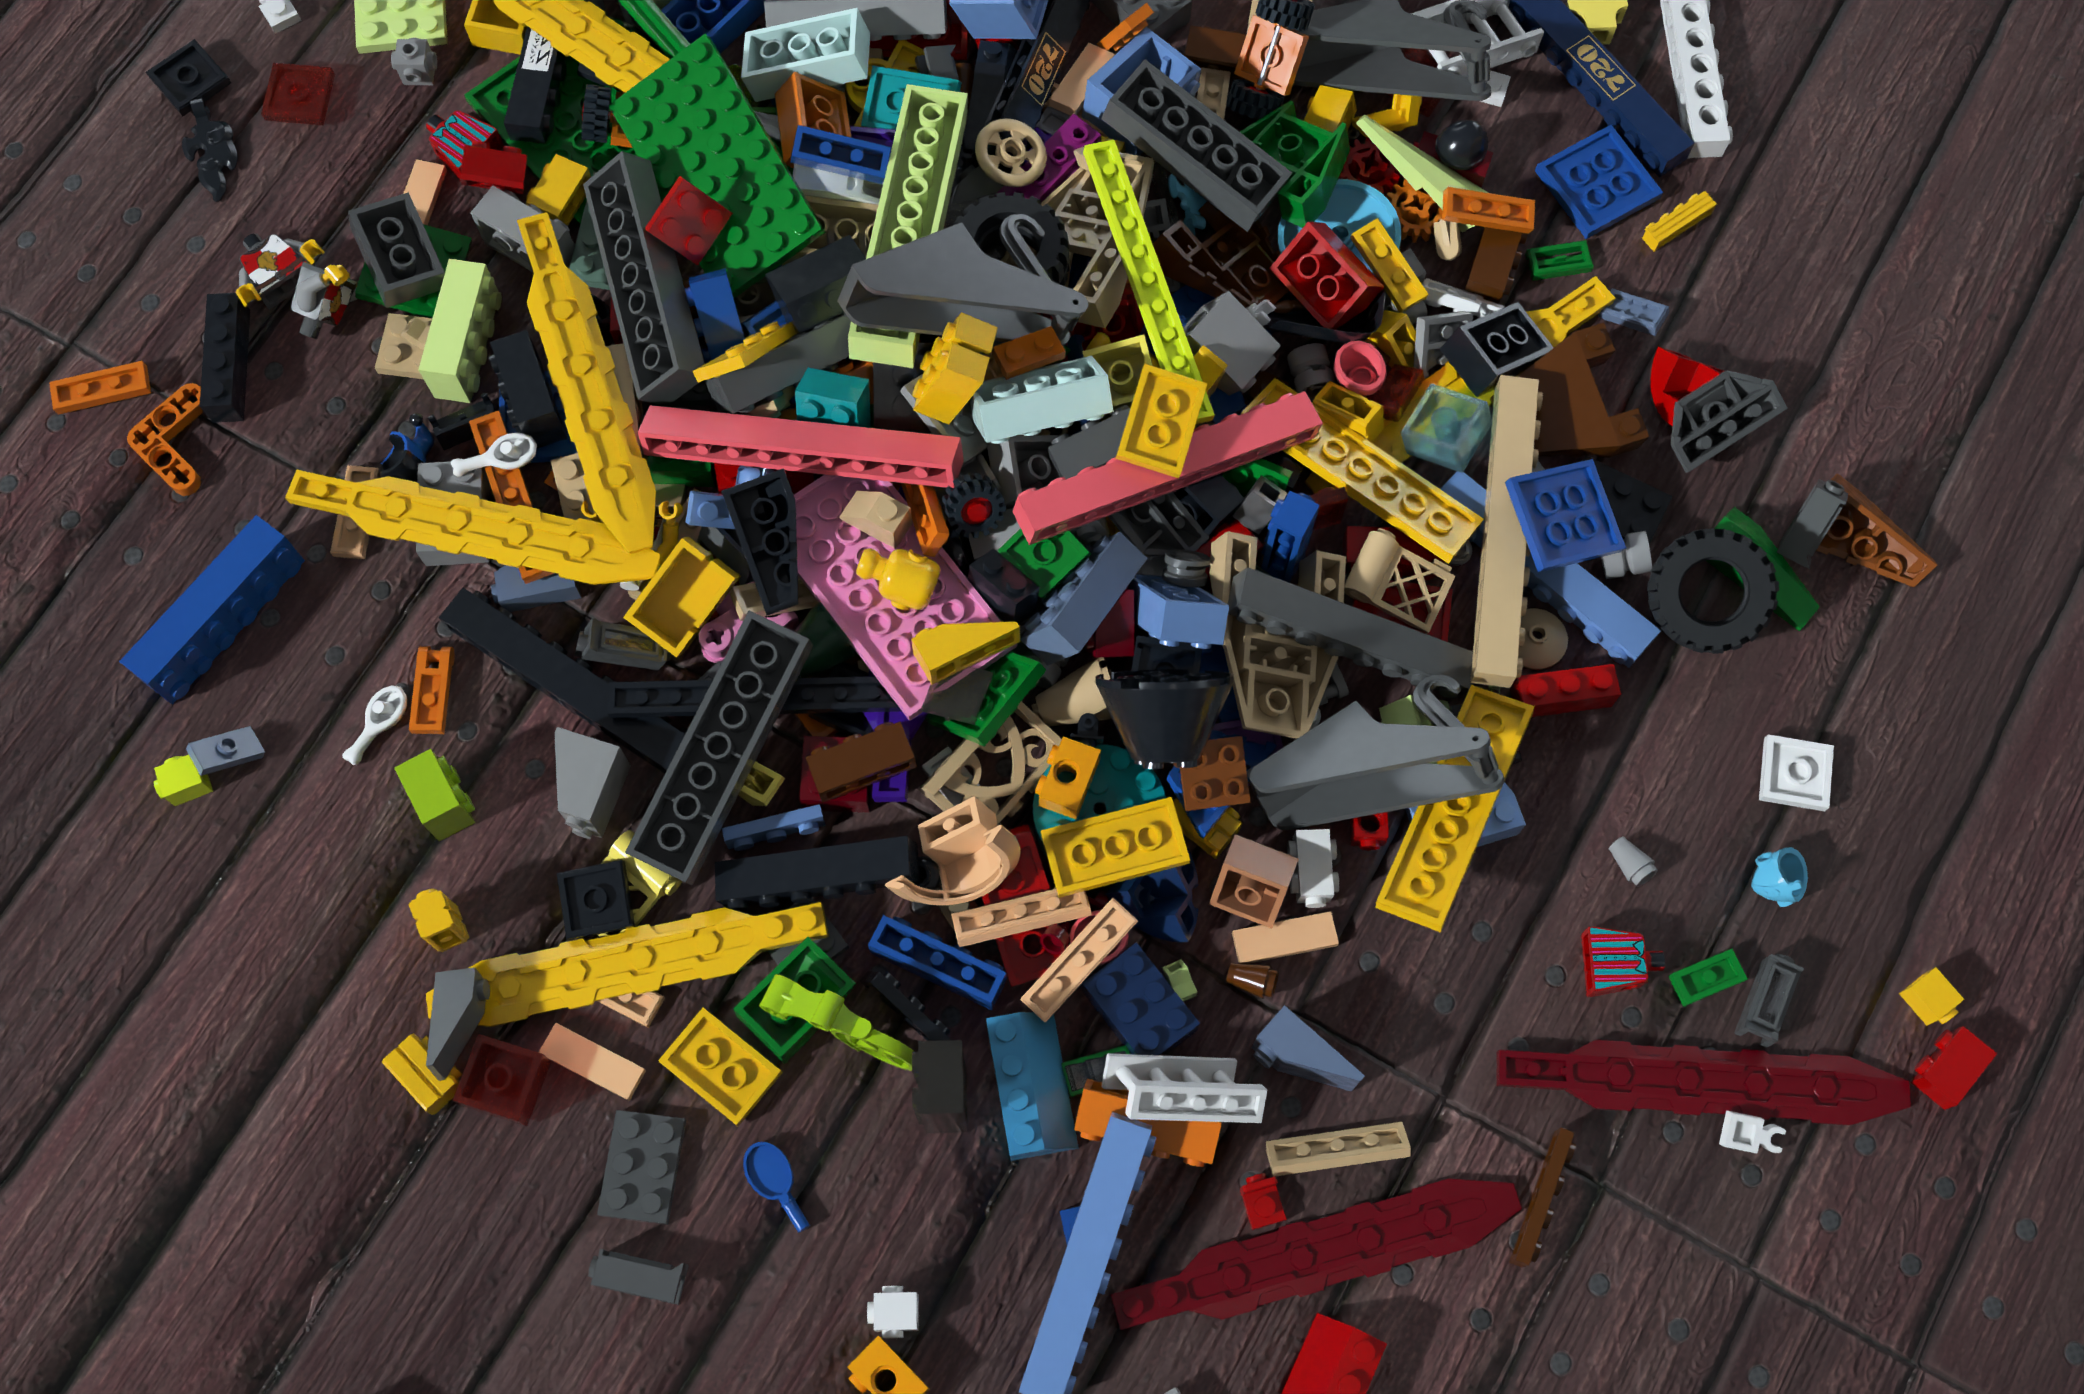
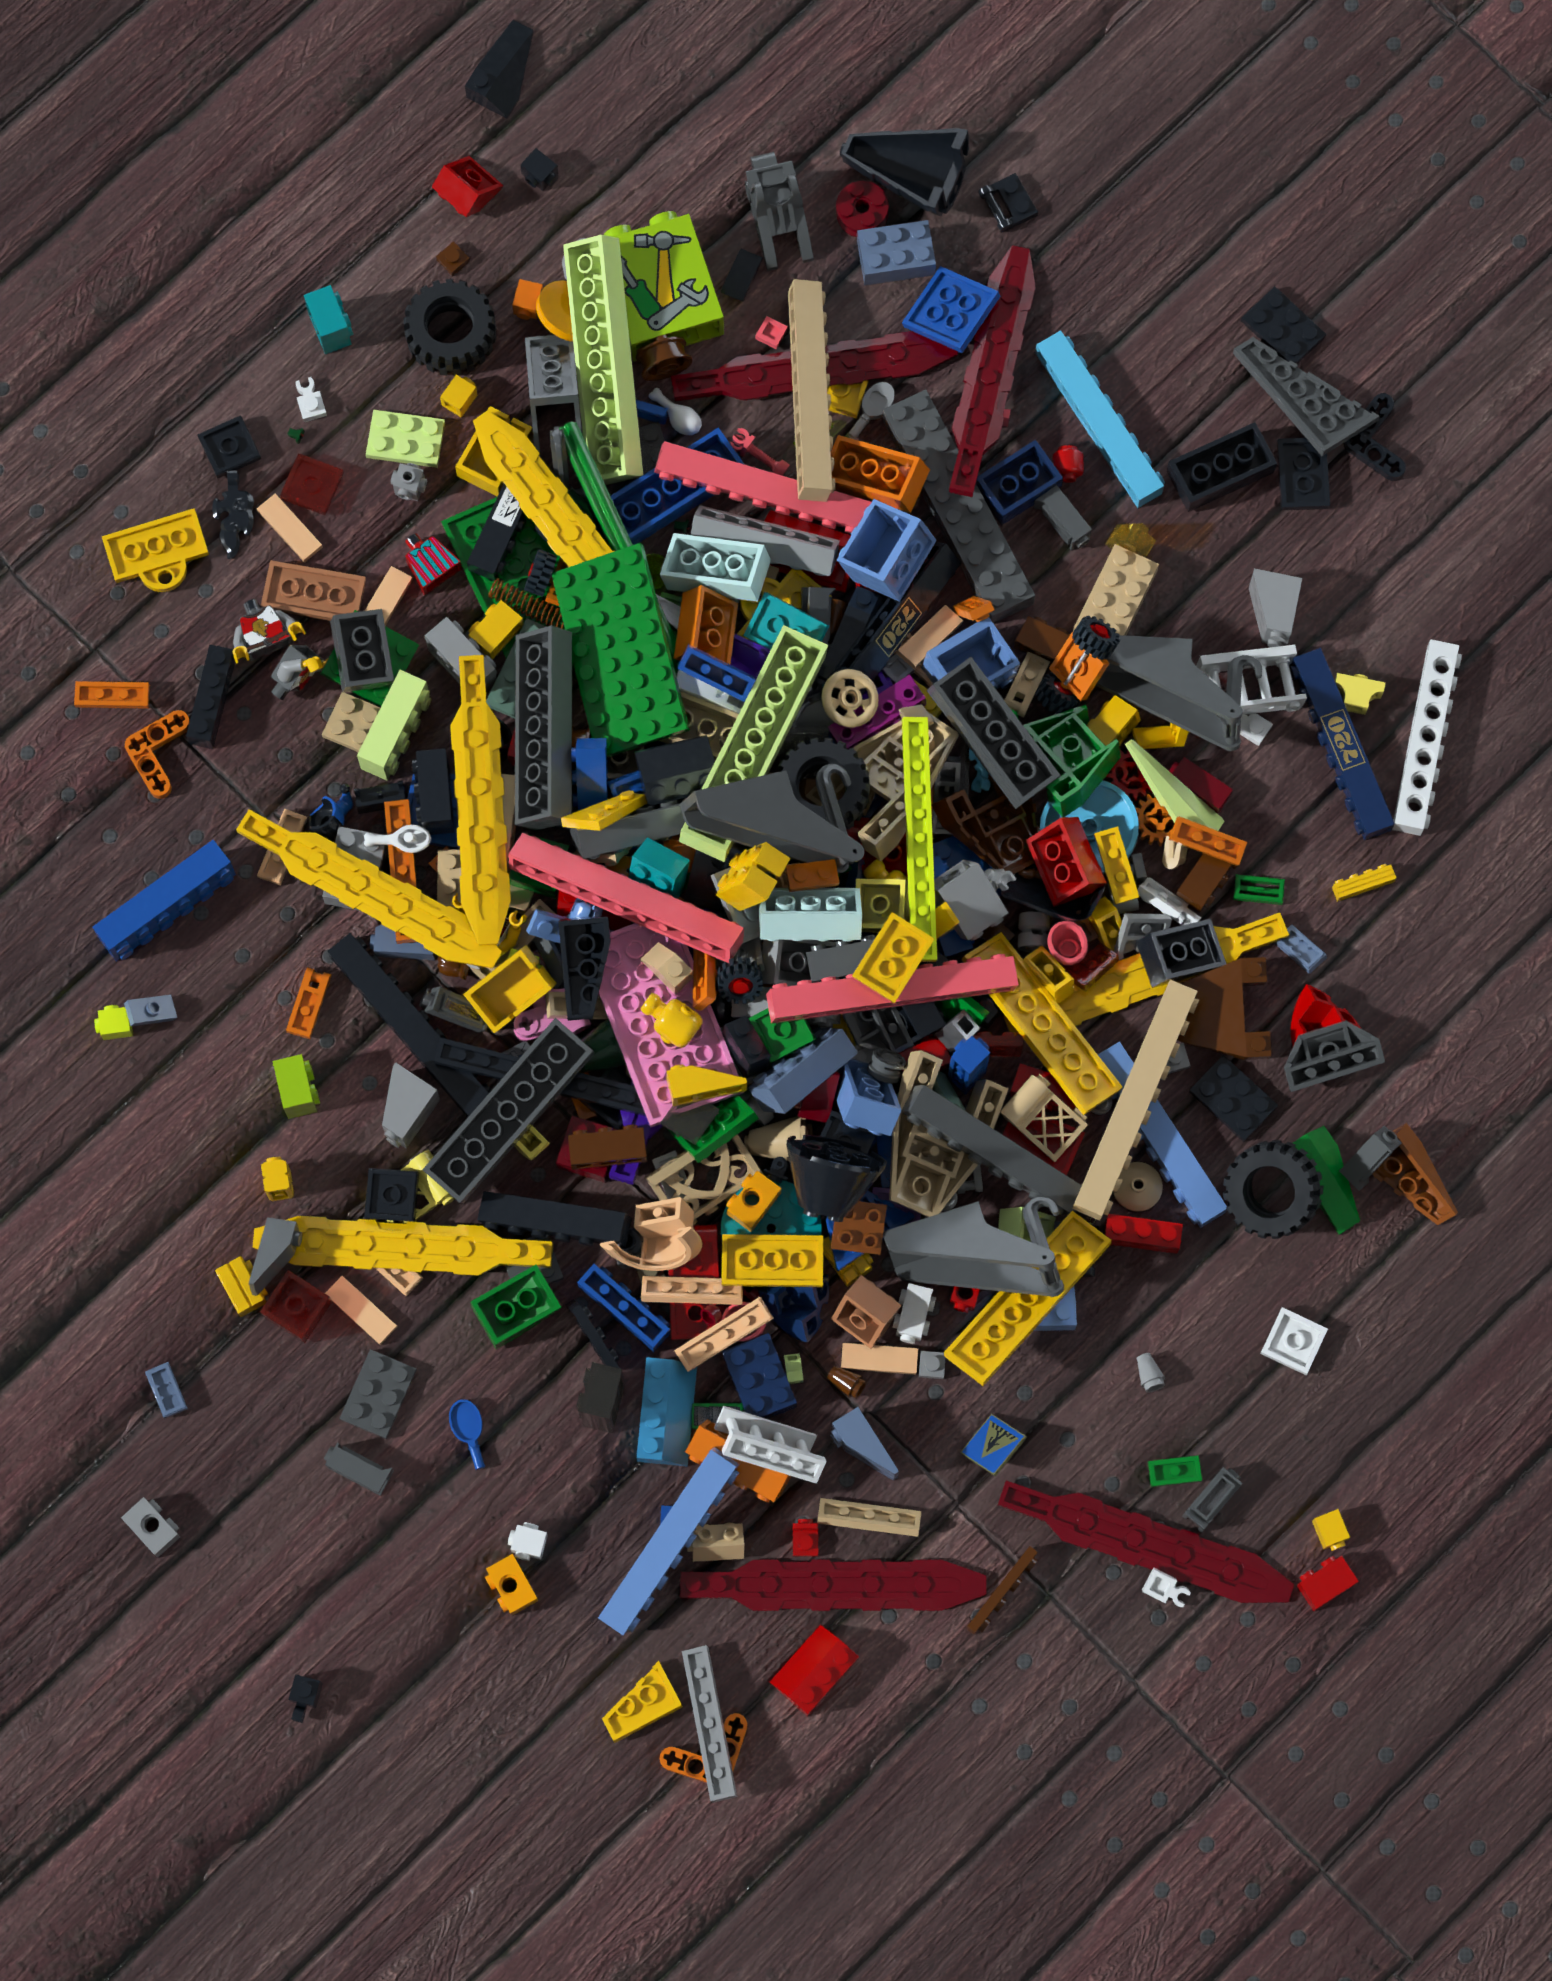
camera: 15 degrees right, 5 degrees up
white piece [343,685,407,765] -> none
tan piece [400,317,430,350] -> none
red slope [460,141,527,194] -> none
red plate [644,176,733,265] -> none
yellow plate [658,1007,783,1127] -> none
medium blue plate [722,804,826,851] -> none
lime piece [759,974,920,1071] -> none
clear light blue brick [1400,383,1492,473] -> none
black hat [1435,120,1488,170] -> none
blue plate [1505,459,1626,573] -> none
blue plate [1535,125,1663,239] -> none
torso [1581,927,1665,997] -> none
light grey wheel [1601,531,1652,579] -> none
medium azure helmet [1751,847,1808,907] -> none
none -> yellow plate [101,508,209,592]
none -> sand blue plate [145,1362,188,1419]
none -> light nougat tile [257,494,323,563]
none -> nougat plate [261,560,366,621]
none -> dark green piece [287,428,305,444]
none -> reddish brown animal [437,956,470,980]
none -> dark orange piece [488,578,564,629]
none -> tan brick [687,1523,744,1562]
none -> light grey plate [919,1351,945,1379]
none -> piece [960,1414,1027,1477]

